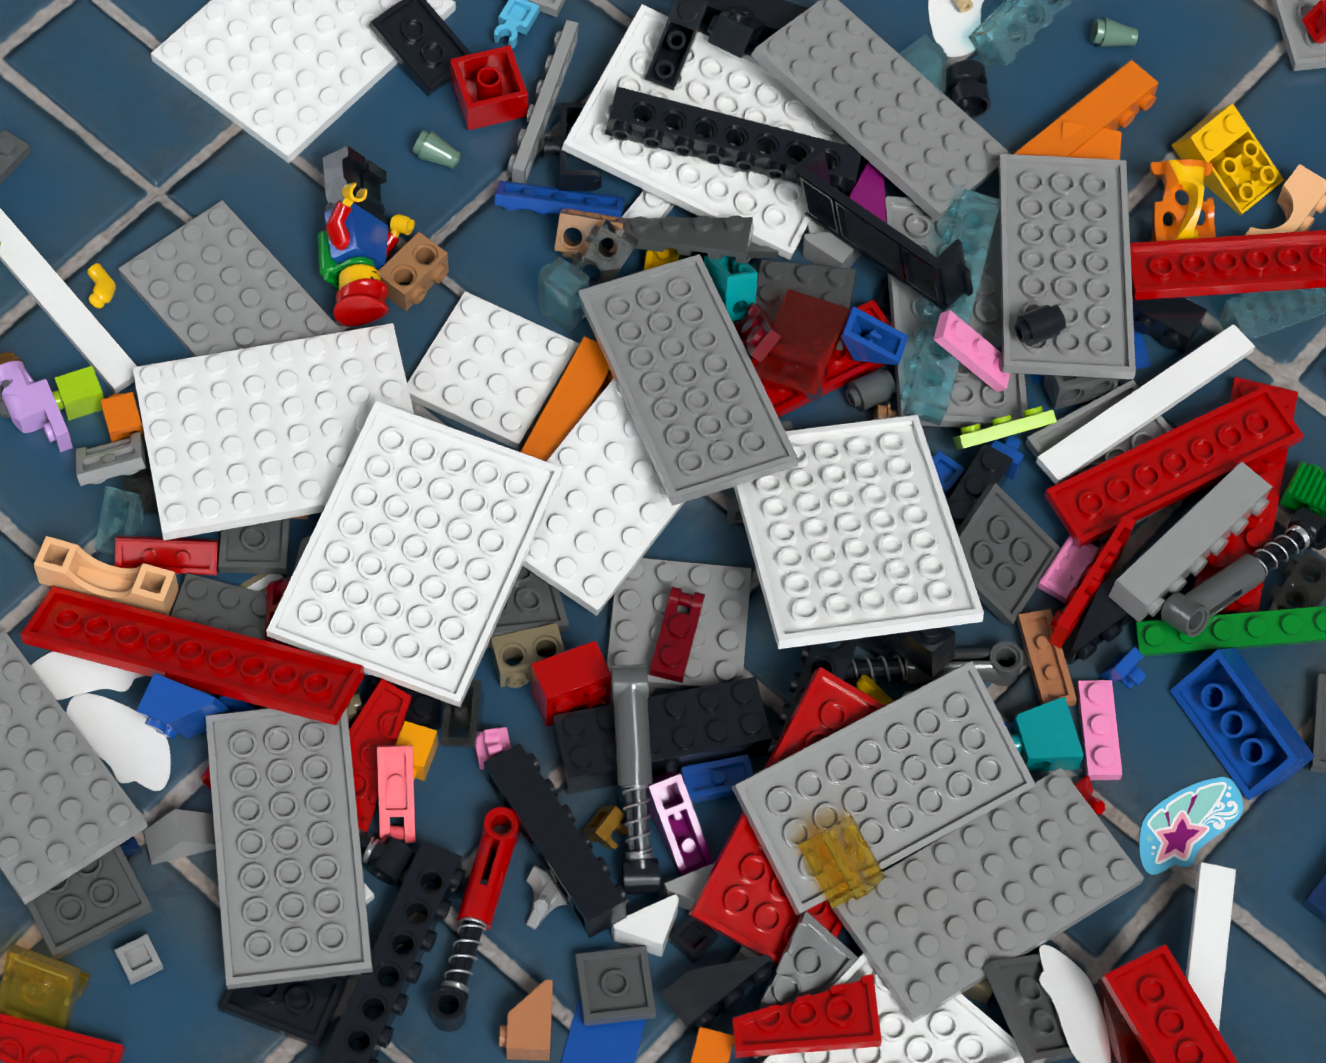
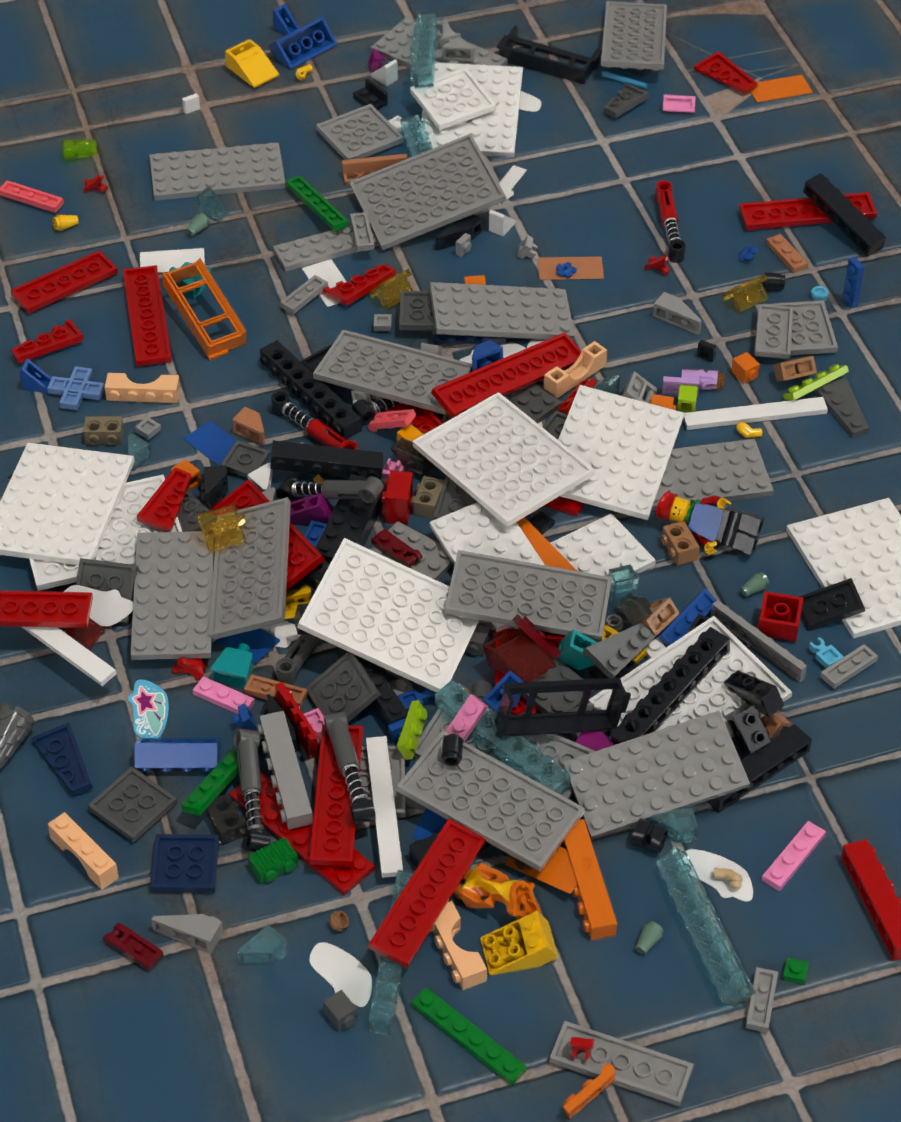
camera: 125 degrees right, 15 degrees down
none -> piece [324,711,376,824]

